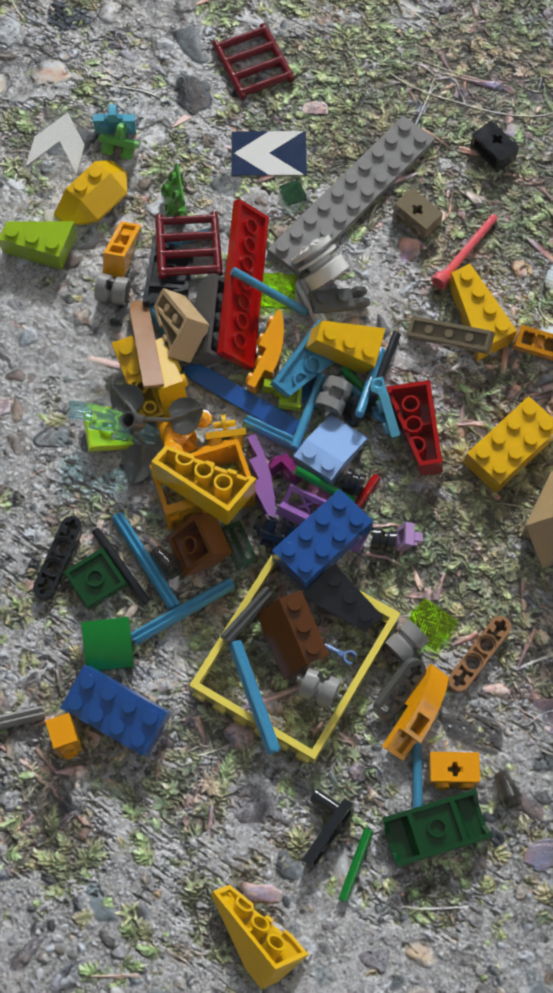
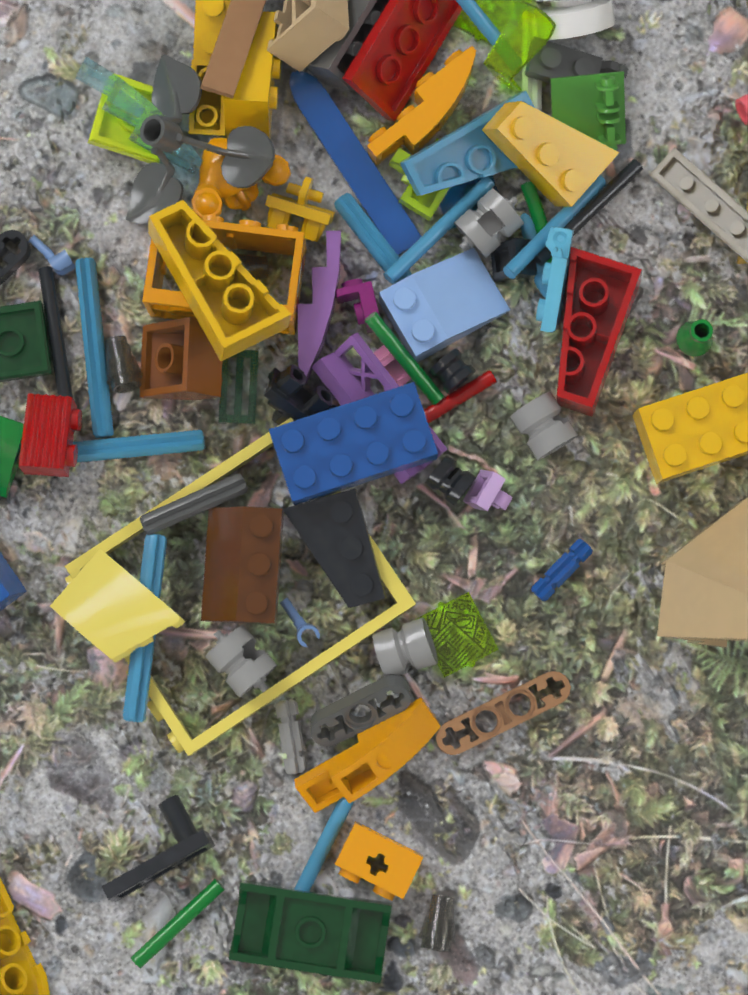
camera: 25 degrees right, 15 degrees up
none -> red brick [18,393,82,477]
none -> medium blue hand [29,235,76,276]
none -> light yellow slope [50,549,185,663]
none -> light grey axle [275,700,307,774]
none -> clear neon green piece [483,1,556,94]
none -> light grey wheel [510,391,578,461]
none -> blue axle [531,539,593,602]
none -> bright green hinge [550,71,626,150]
none -> green cone [676,319,713,357]

